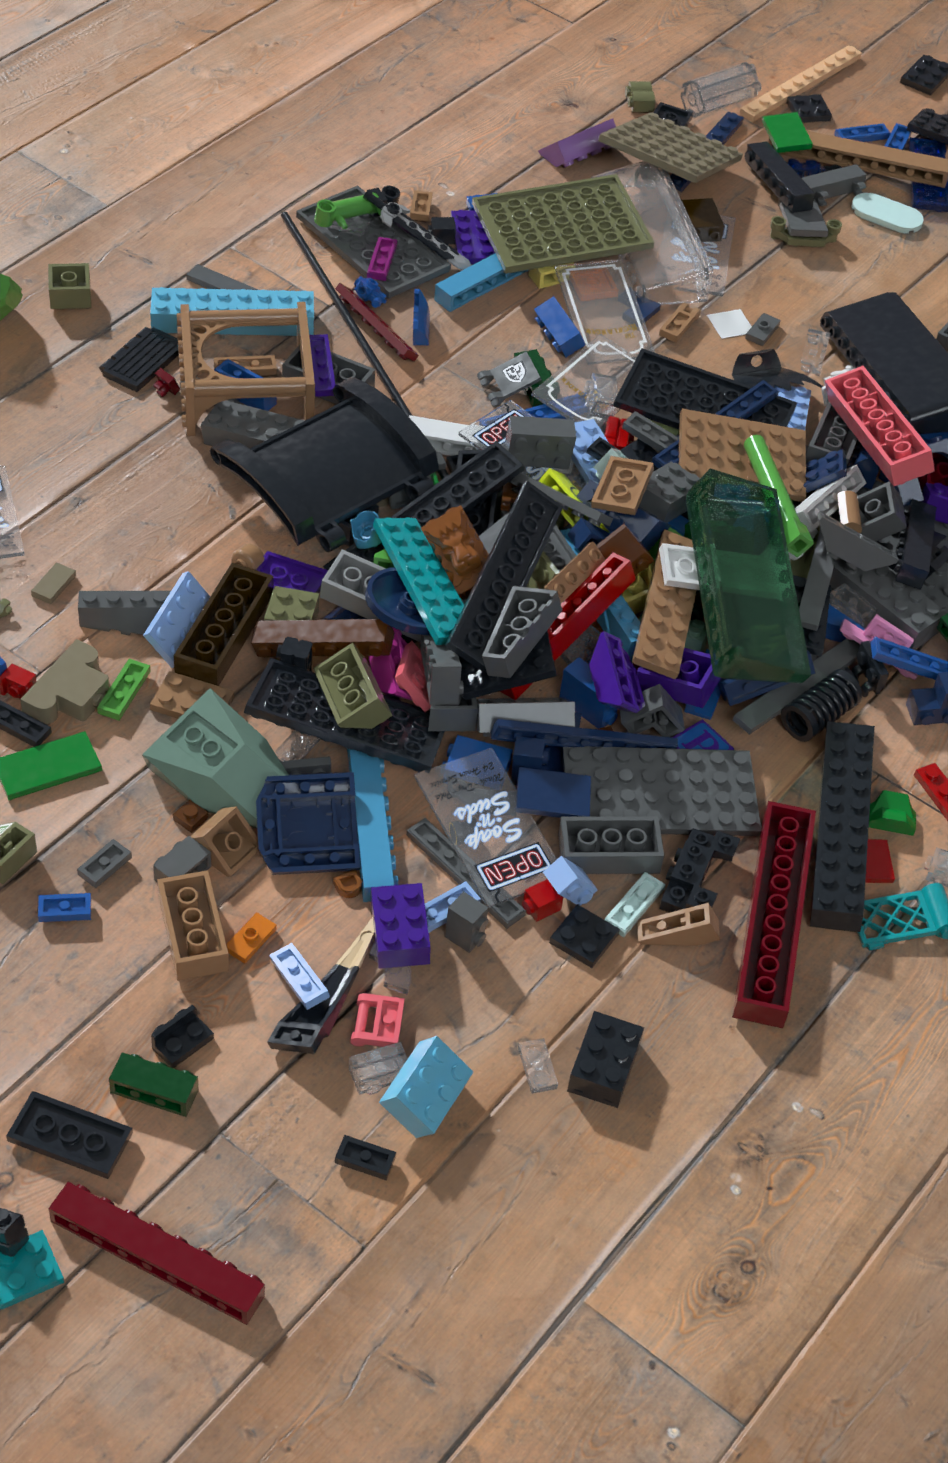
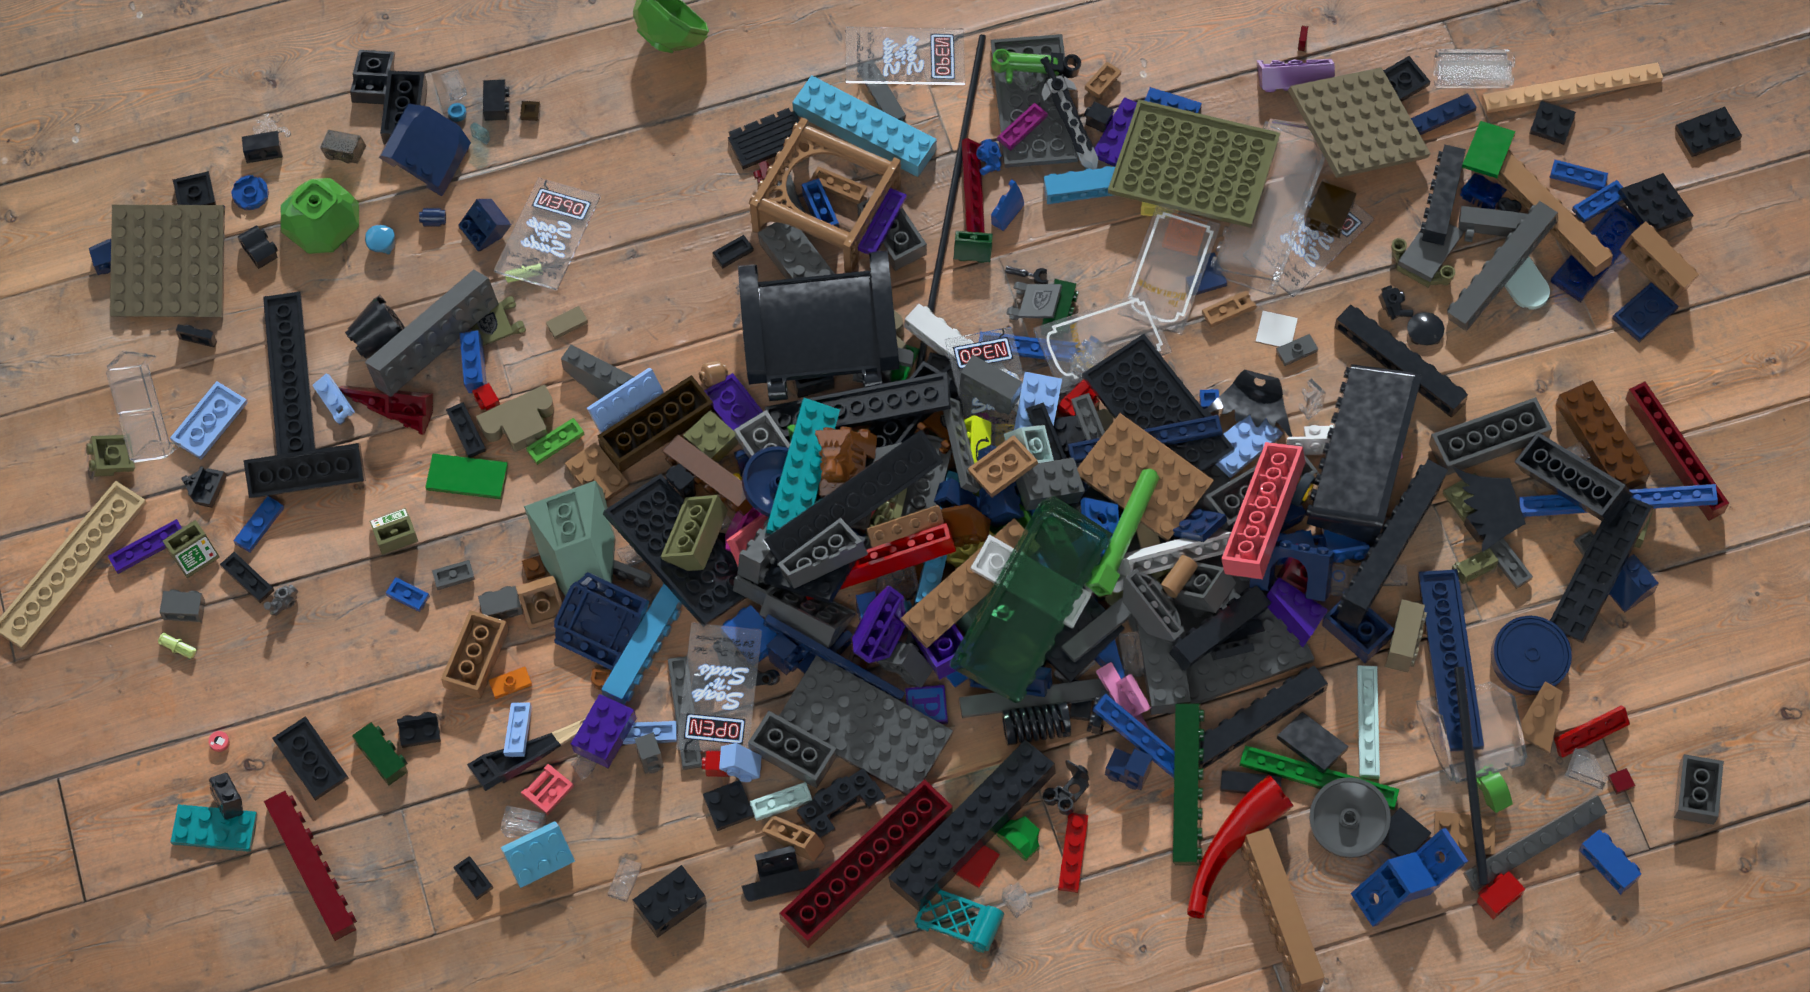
camera: 40 degrees right, 15 degrees up
olive brick [48,263,91,309] -> none
dark azure hair [350,511,381,549] -> none
dark blue tile [516,767,591,818] -> none
blue brick [534,296,586,357] -> none
olive brick [625,81,655,112] -> none
none -> black tile [712,235,754,269]
none -> black plate [741,845,820,902]
none -> clear piece [845,26,966,85]
none -> dark green brick [953,231,993,263]
none -> black piece [1005,266,1049,284]
none -> black piece [1042,760,1090,815]
none -> dark red tile [1297,25,1309,51]
none -> black brick [1334,304,1468,418]
none -> black piece [1378,285,1414,320]
none -> black dish [1407,312,1445,346]
none -> dark grey brick [1447,201,1559,332]

